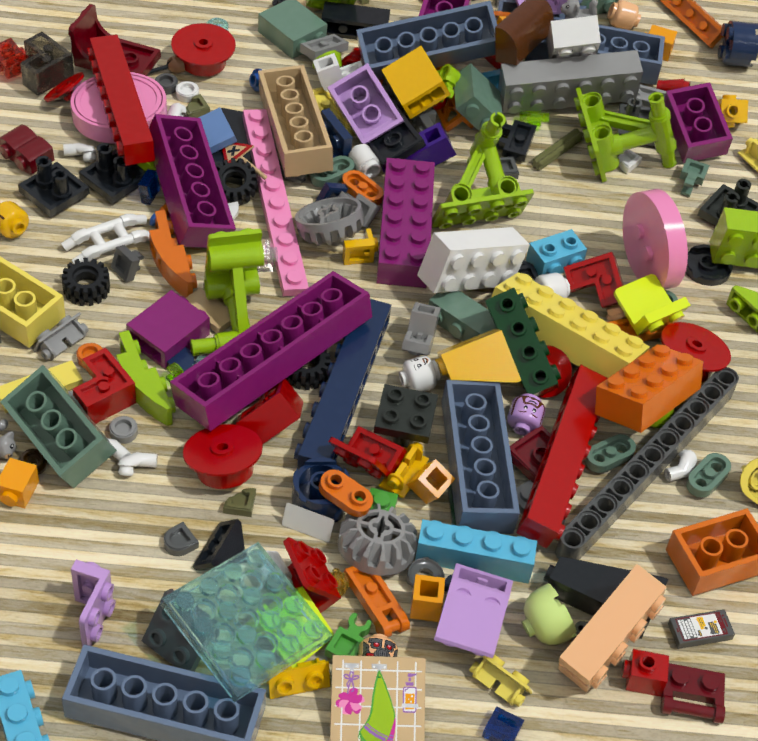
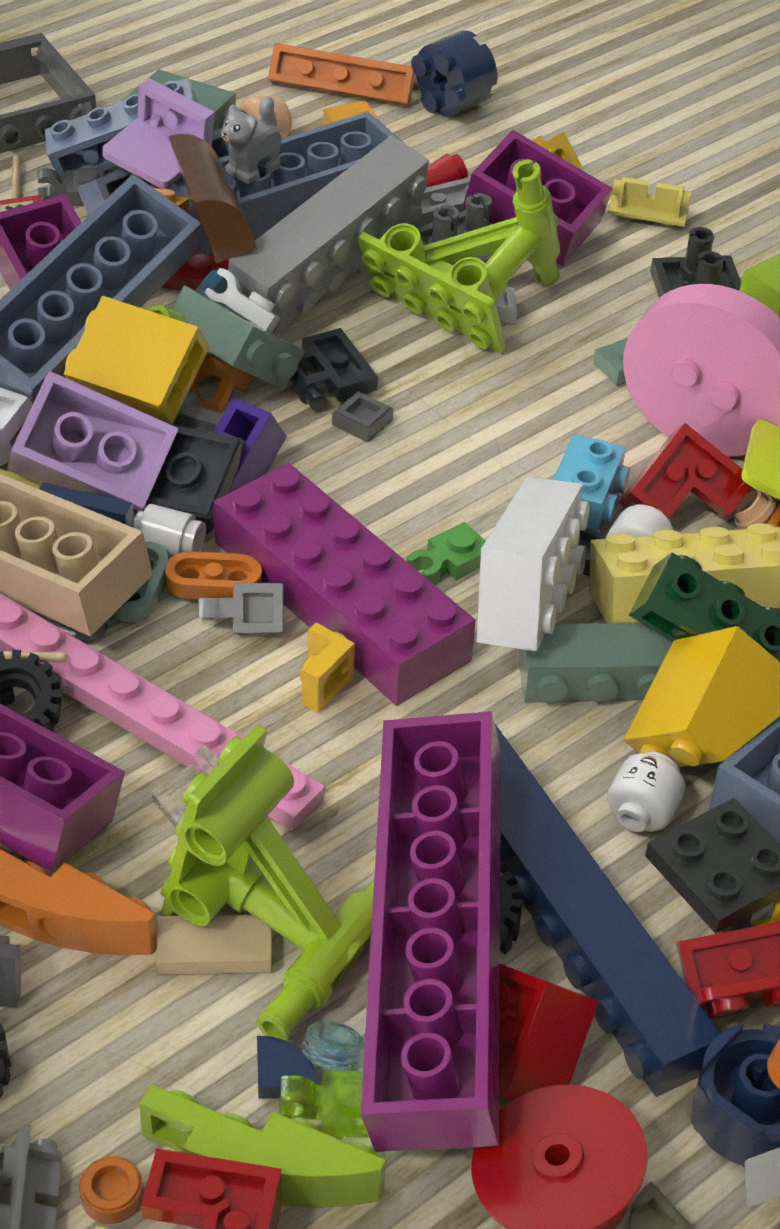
camera: 40 degrees left, 5 degrees down
magenta brick [126,290,210,370] -> none
light grey gear [295,197,364,246] -> none
dark blue tile [315,182,348,202] -> none
light grey brick [402,302,441,356] -> none
lime plate [432,112,534,229] -> none
clear neon green plate [520,111,549,126] -> none
olive axle [532,129,583,170] -> none
white brick [547,15,601,59] -> none
sand green plate [679,158,710,197] -> none
none -> white plate [205,268,281,332]

